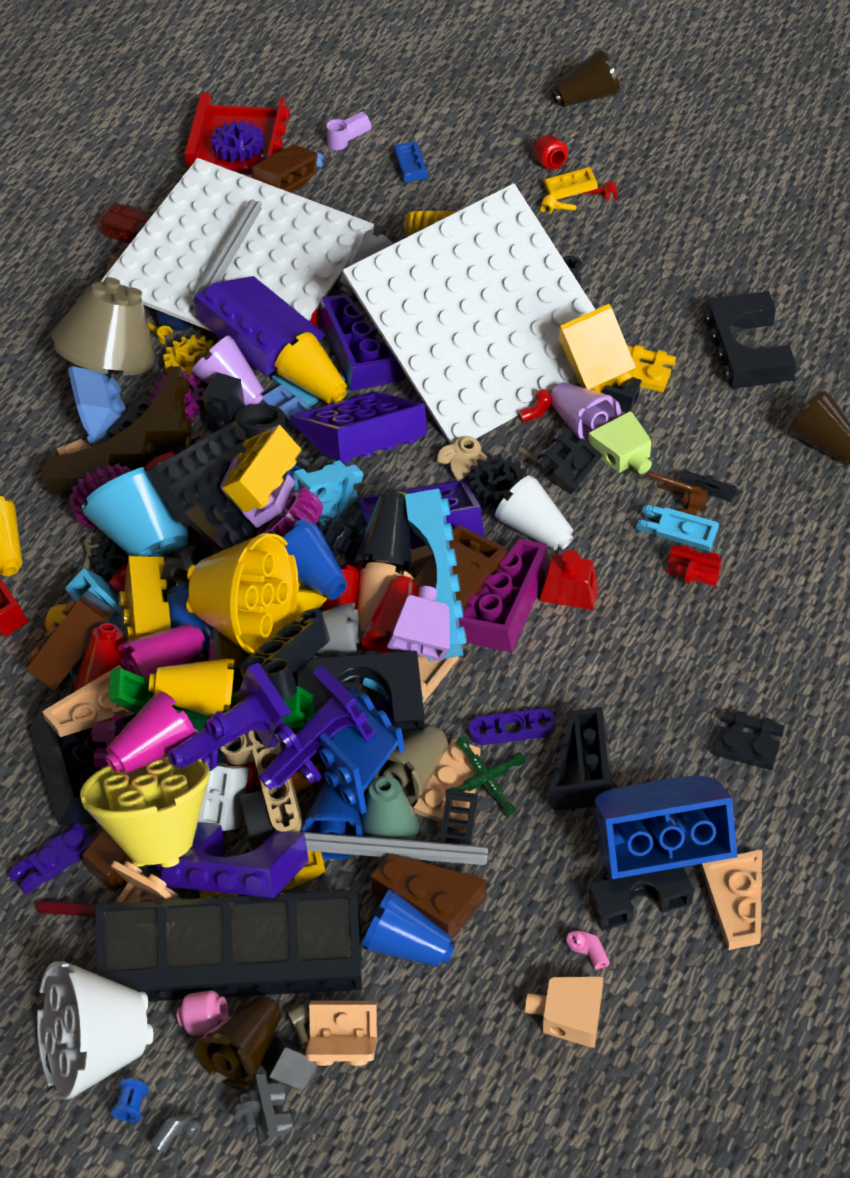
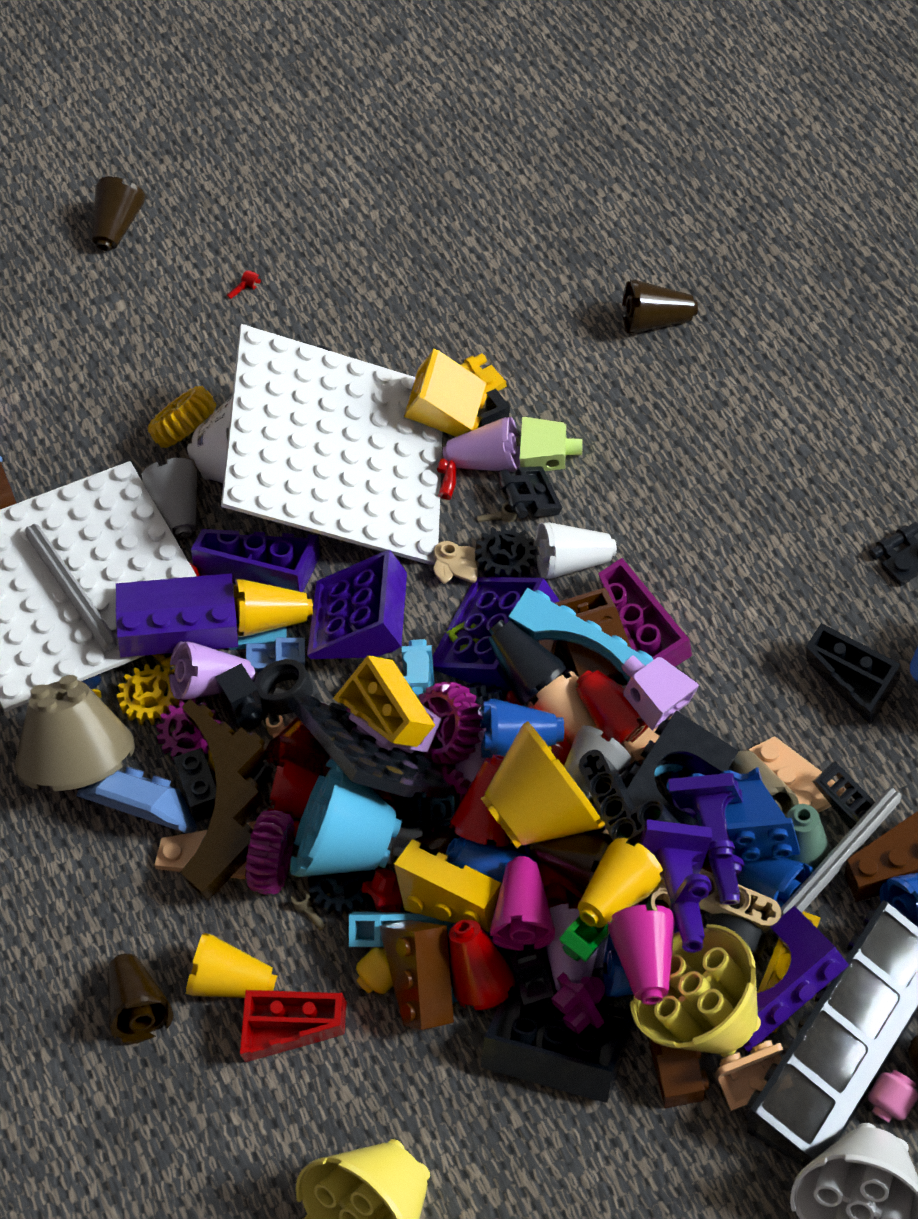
camera: 50 degrees left, 5 degrees up
dark purple hinge [8,822,94,894] -> none
dark red bar [37,901,96,917] -> none
light nougat wing [42,665,136,737] -> none
blue plate [393,141,428,183] -> none
dark green piece [445,736,525,817] -> none
dark purple beam [469,709,556,745] -> none
red head [532,135,568,170] -> none
yellow hand [540,195,576,213] -> none
red torso [540,550,599,610] -> none
yellow plate [544,167,598,200] -> none
medium azure hinge [636,505,719,551] -> none
reddish brown plant [647,471,708,516] -> none
red hips [666,544,722,586] -> none
black pin [679,469,737,503] -> none
black arch [703,291,797,389] -> none

